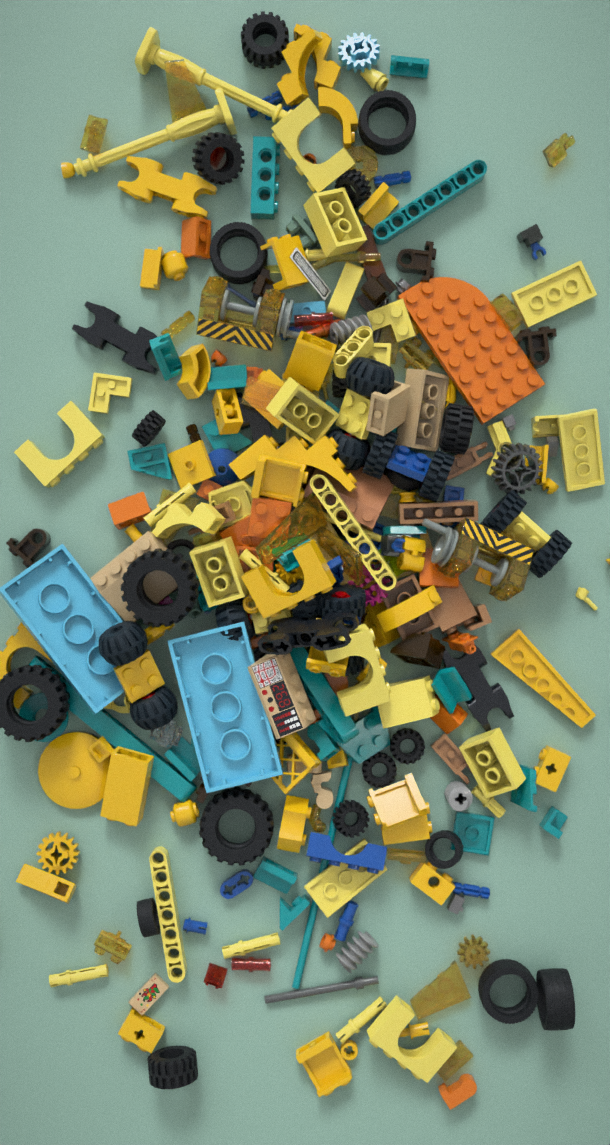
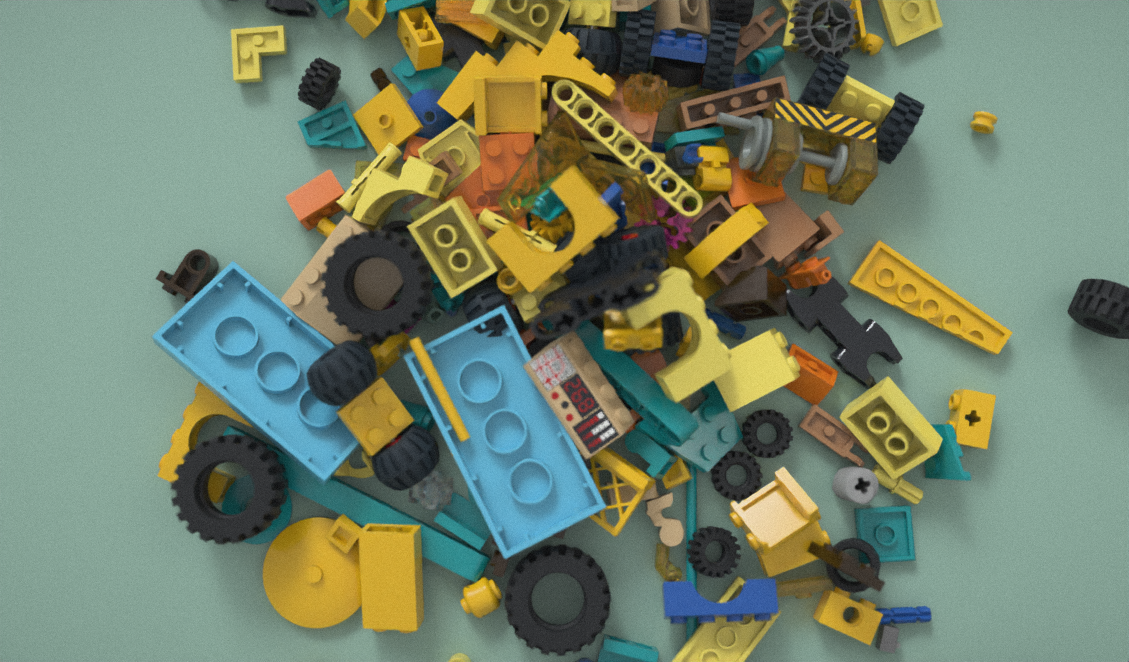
camera: 10 degrees left, 5 degrees down
light yellow arch [14,401,105,488] -> none
yellow brick [277,795,311,853] -> none
yellow bush [399,492,416,502] -> none
teal panel [431,667,472,714] -> none
teal panel [539,806,568,839] -> none
light yellow hand [575,587,598,611] -> none
none -> teal cone [400,399,436,432]
none -> yellow bar [409,336,470,442]
none -> clear yellow gear [622,71,669,116]
none -> blue axle [704,308,746,340]
none -> teal cone [746,45,785,75]
none -> dark brown plate [807,542,885,592]

